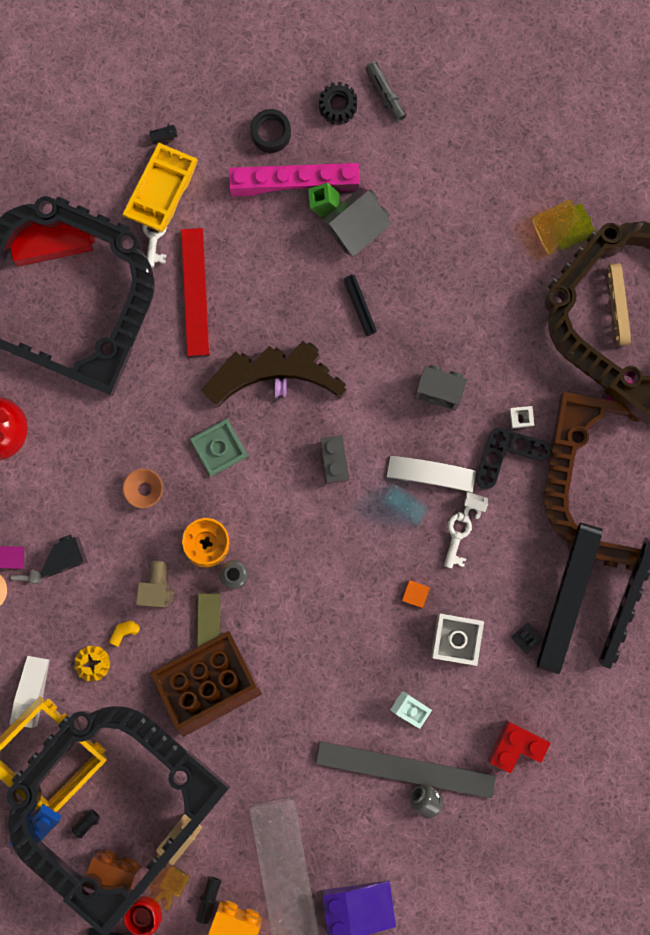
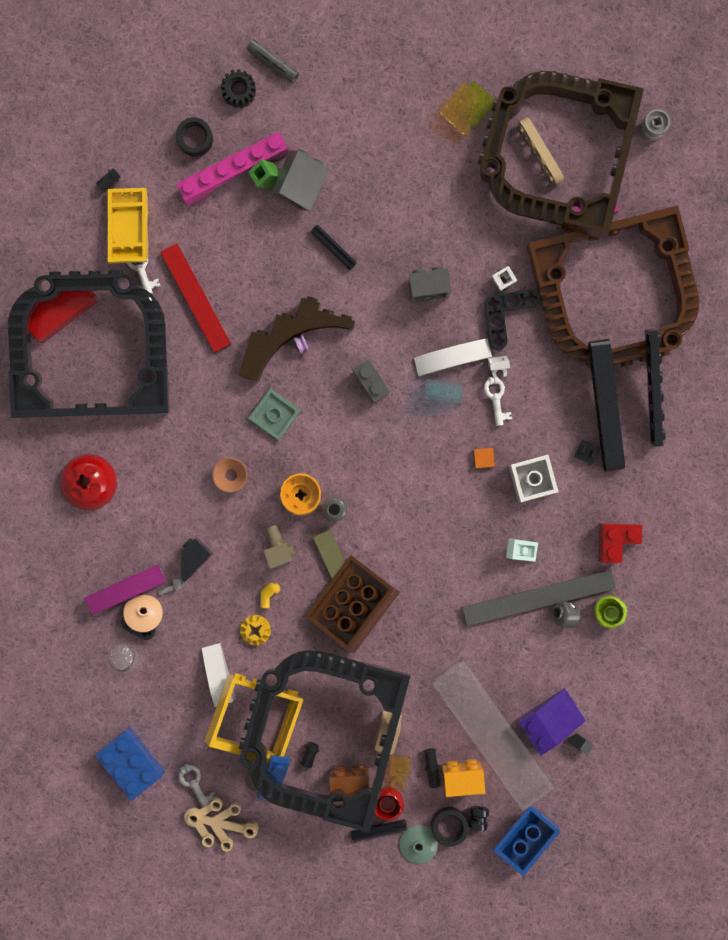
camera: 25 degrees left, 5 degrees up
none -> lime hair [594,595,627,629]

